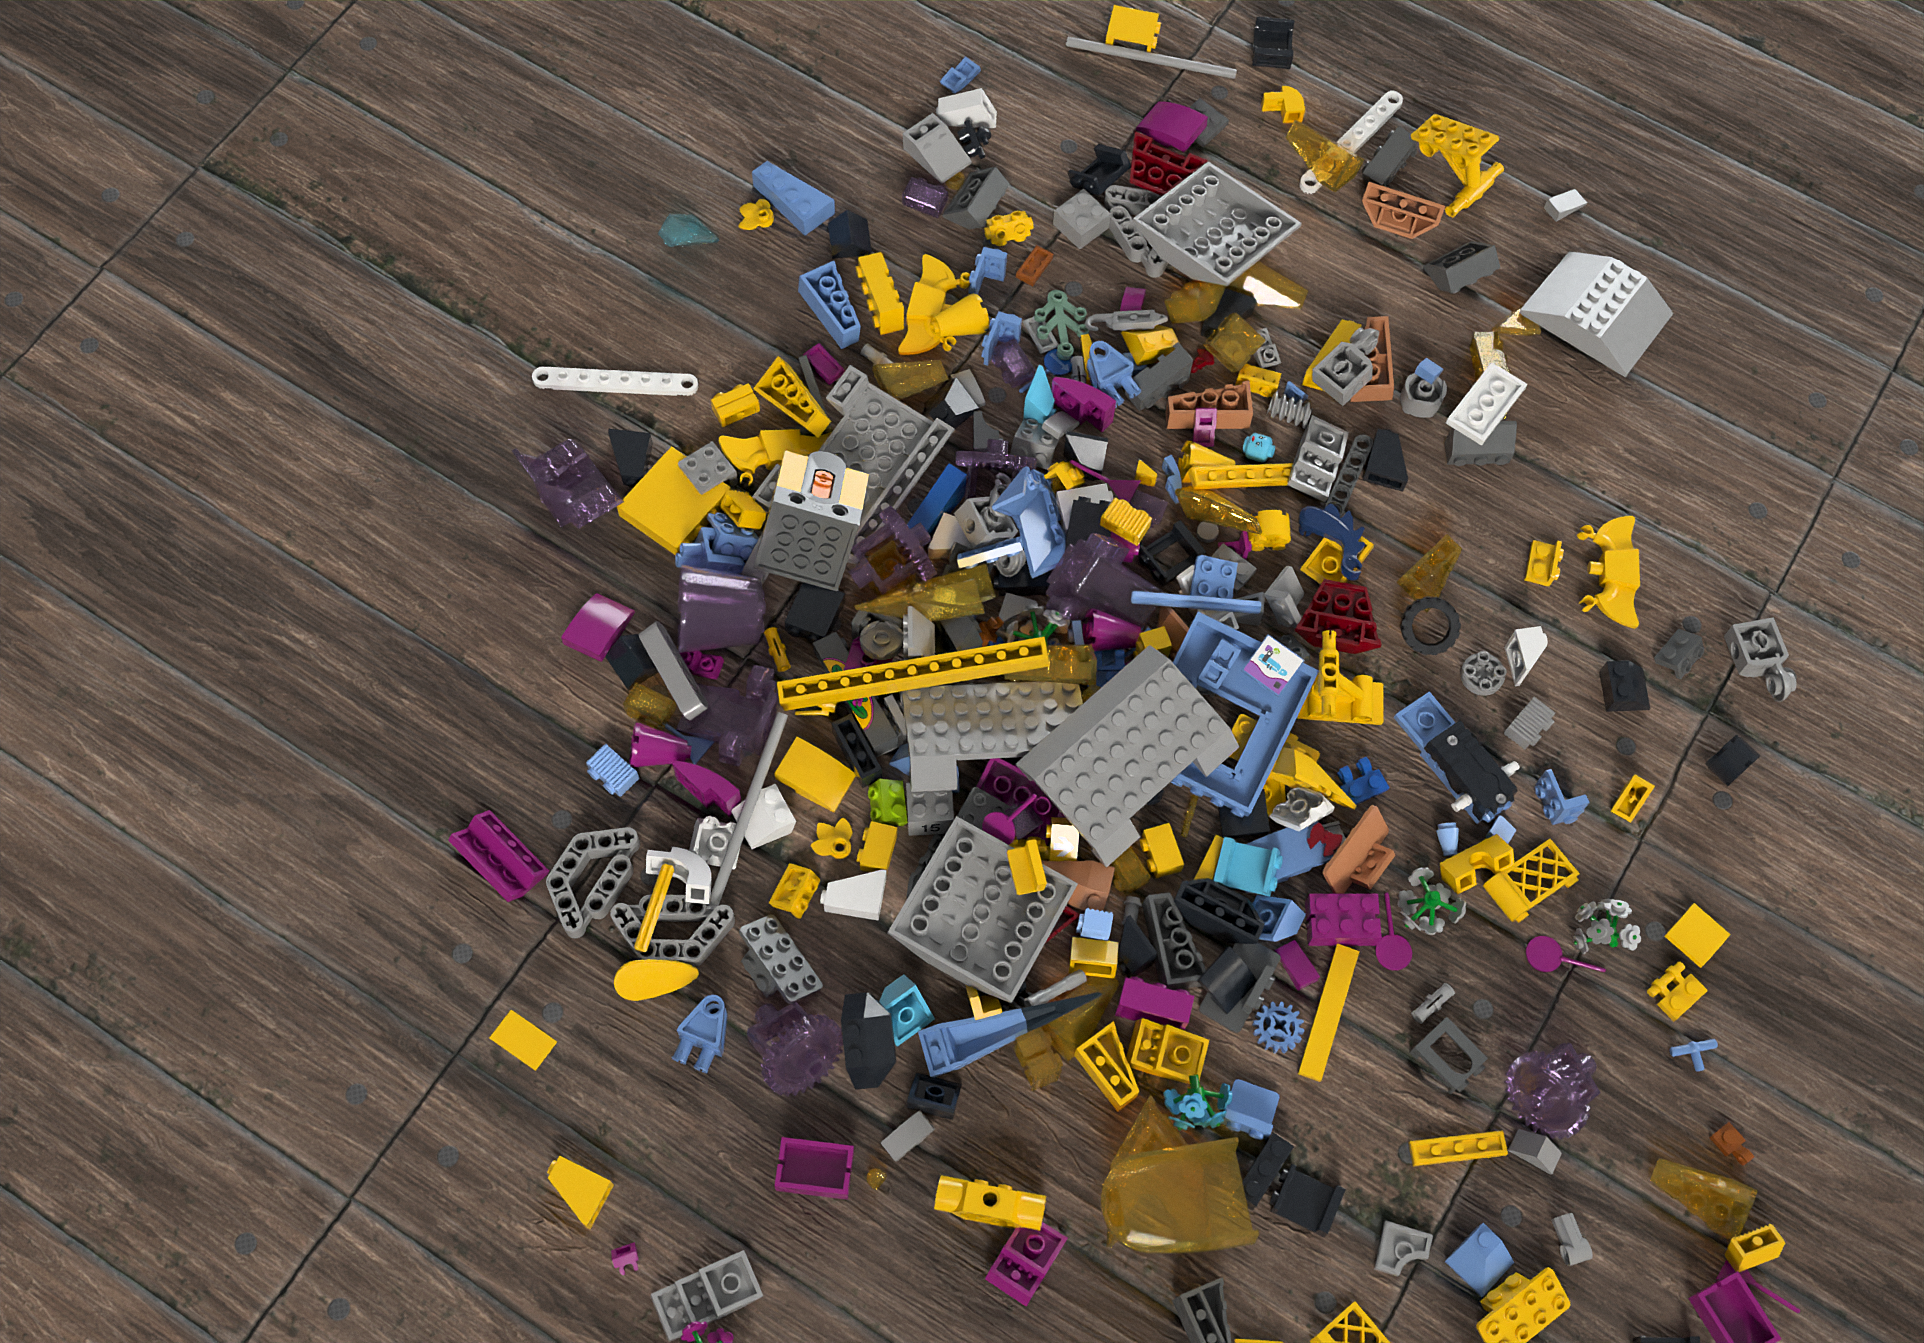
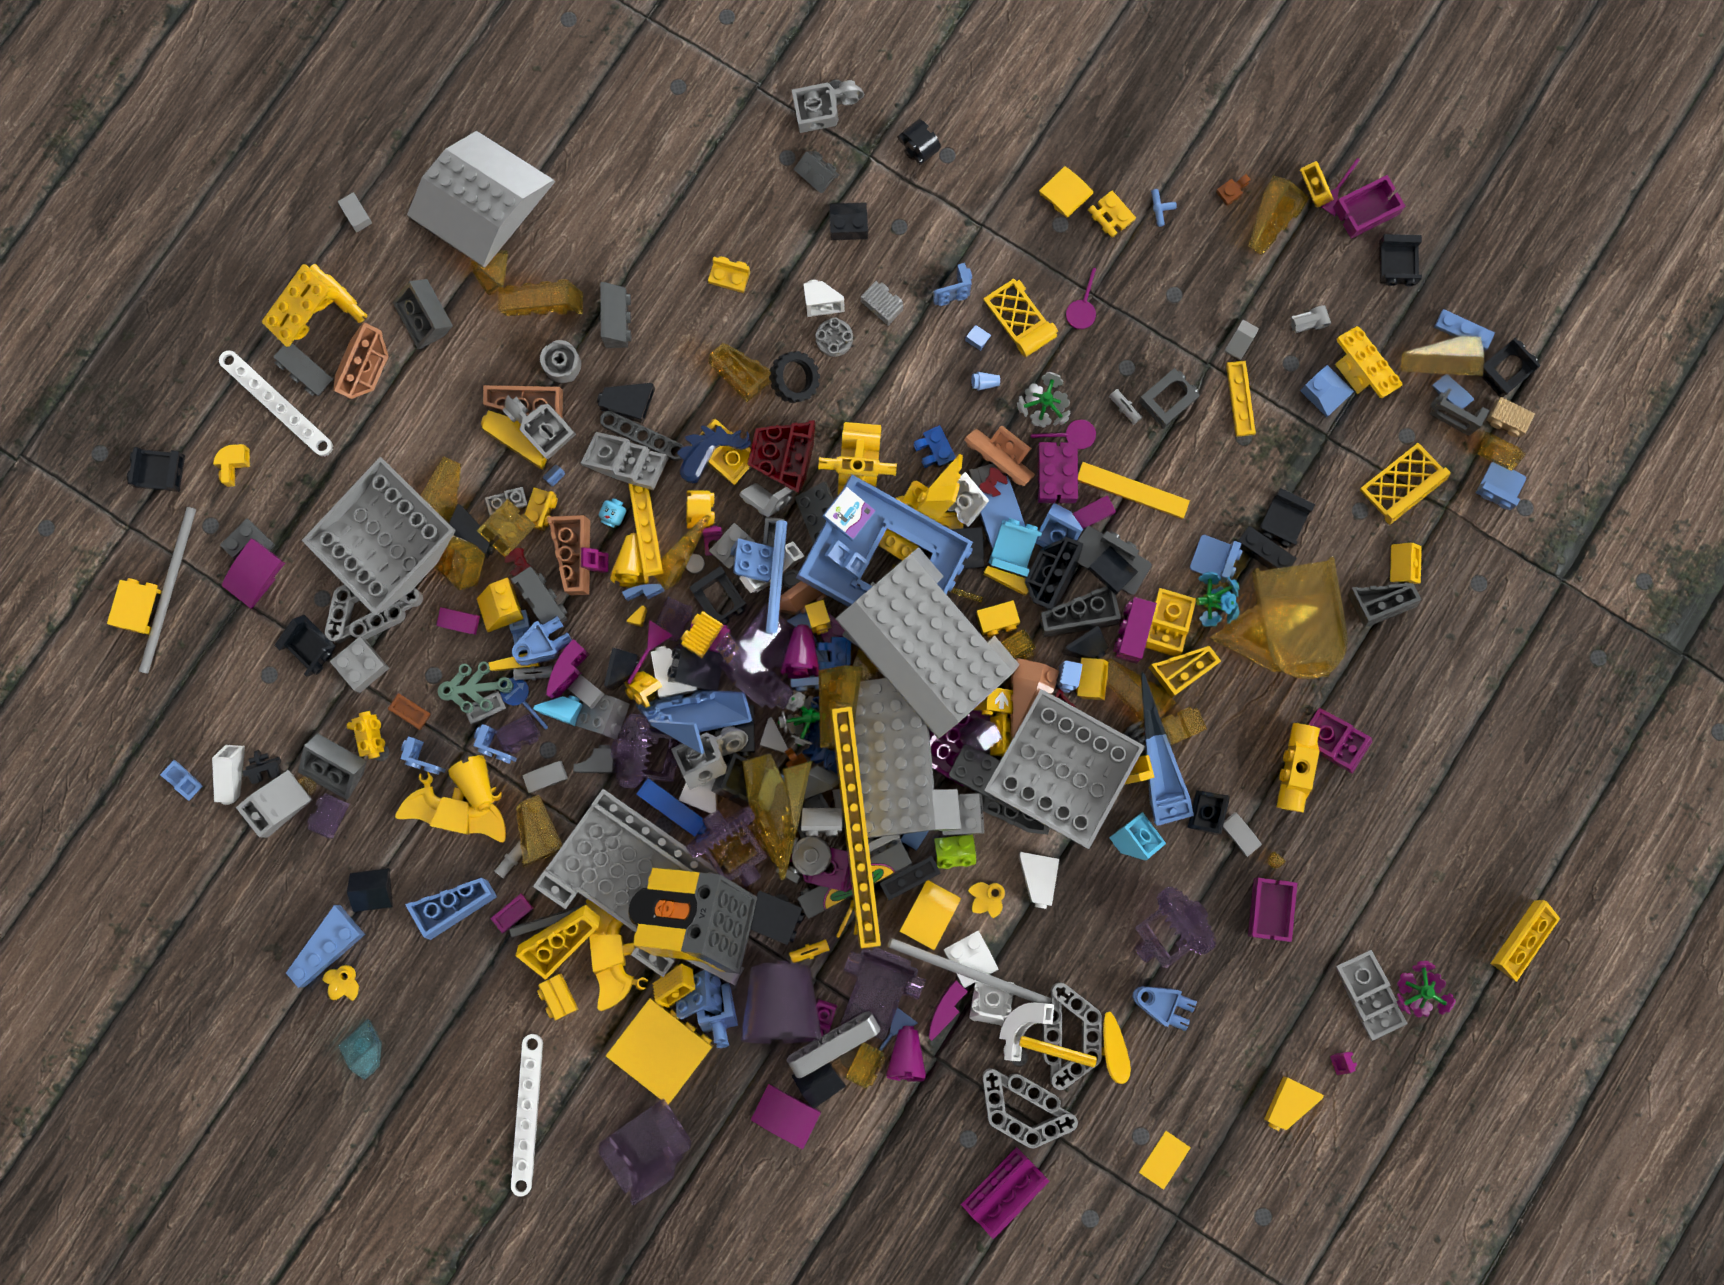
camera: 85 degrees left, 15 degrees up
light blue brick [586,744,639,797] -> none
black slope [608,428,653,488] -> none
light grey bracket [678,441,738,495] -> none
dark grey bracket [739,914,823,1004] -> none
yellow bracket [769,863,820,919] -> none
black wedge [841,992,897,1090] -> none
yellow wedge [855,252,904,335] -> none
yellow piece [857,821,898,873] -> none
black slope [924,378,980,429] -> none
plate [957,536,1023,569] -> none
magenta piece [982,794,1037,845] -> none
light grey piece [990,473,1011,517] -> none
yellow panel [1006,839,1047,895] -> none
light grey piece [1024,969,1087,1007] -> none
light grey plate [1085,310,1168,331] -> none
light grey pin [1122,896,1142,925] -> none
dark red wedge [1129,131,1207,196] -> none
medium blue gear [1252,1002,1304,1054] -> none
light grey piece [1266,391,1313,429] -> none
clear yellow wedge [1286,120,1365,192] -> none
light grey tile [1374,1221,1433,1276] -> none
piece [1394,692,1520,824] -> none
medium blue slope [1415,358,1444,385] -> none
yellow arch [1440,834,1515,895] -> none
white plate [1446,362,1527,445] -> none
clear purple piece [1504,1043,1601,1140] -> none
light grey plant [1573,899,1641,954] -> none
yellow torso [1577,516,1640,629] -> none
yellow slope [1611,774,1655,823] -> none

